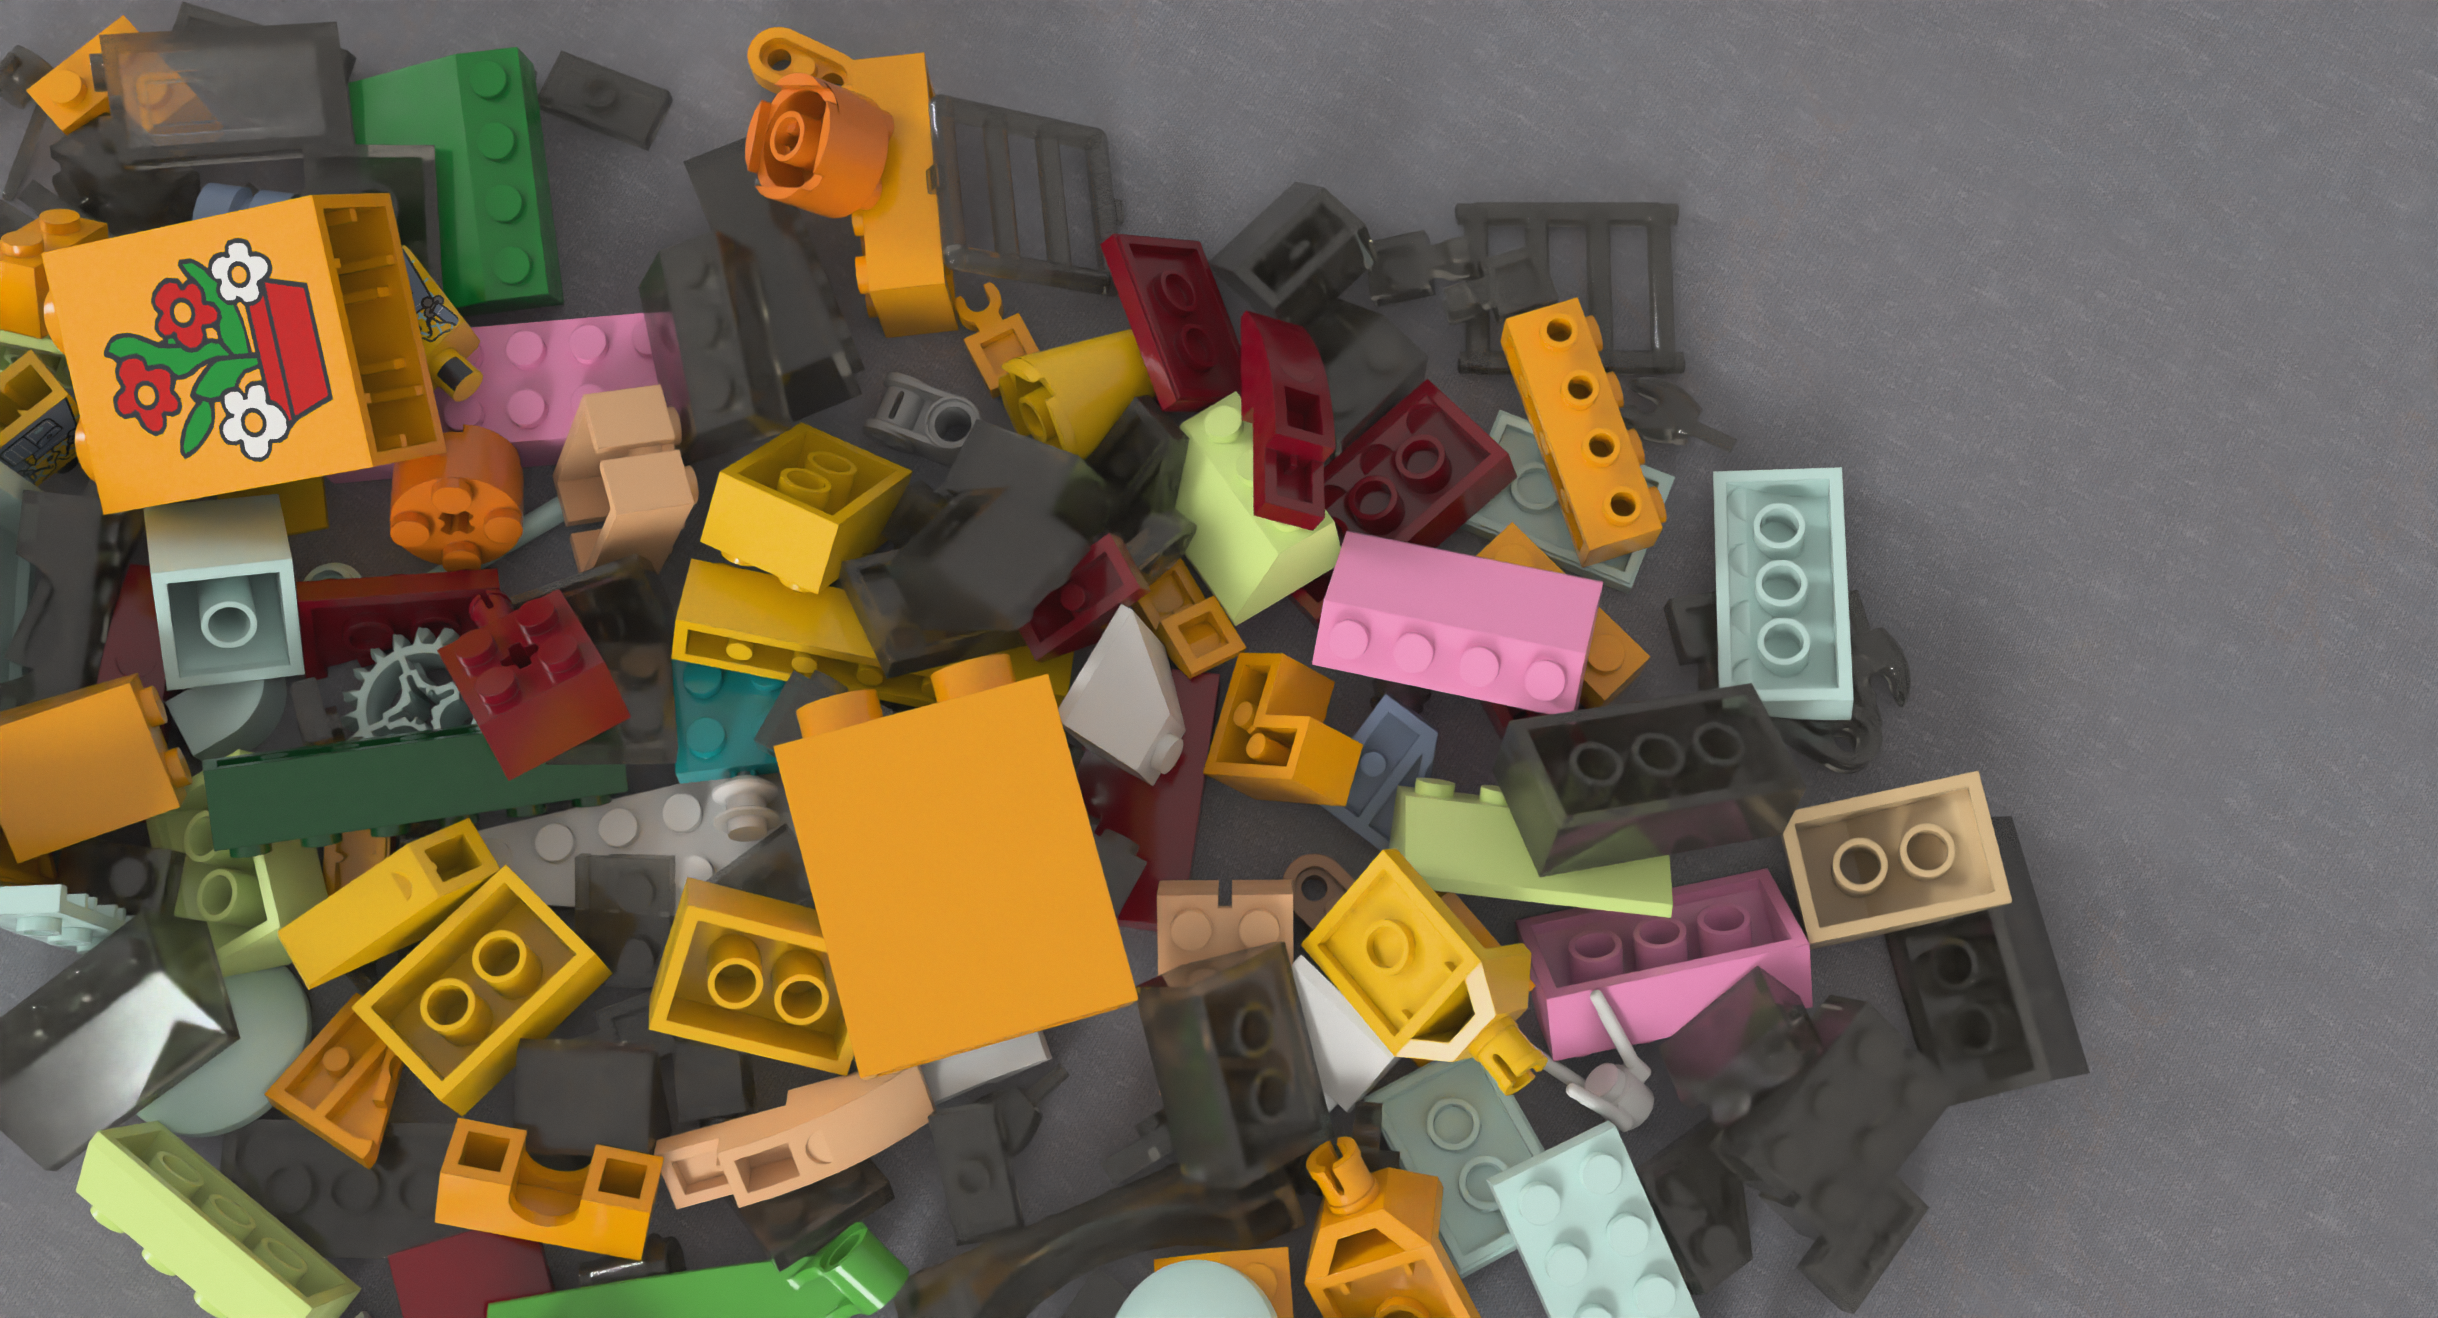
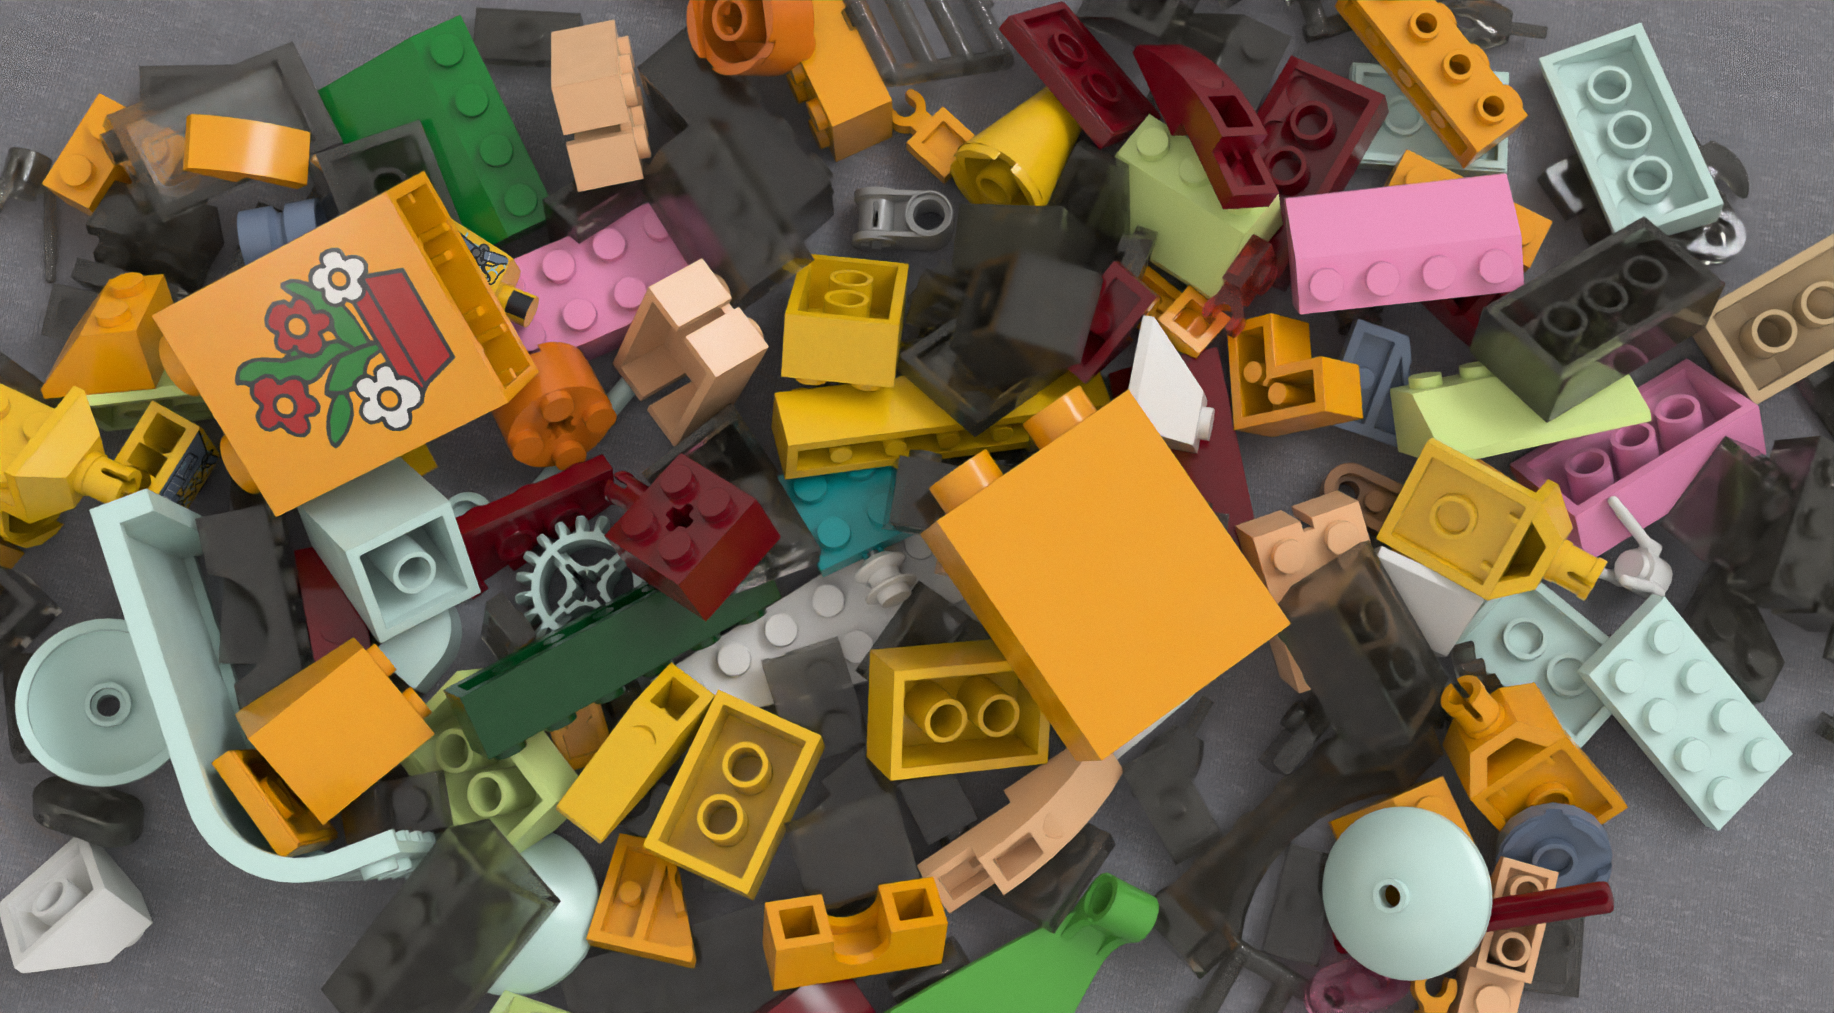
camera: 25 degrees left, 5 degrees up
none -> light orange slope [183,114,311,189]
none -> clear smoke panel [542,159,664,244]
none -> light nougat piece [551,20,651,192]
none -> clear red plate [1202,234,1278,338]

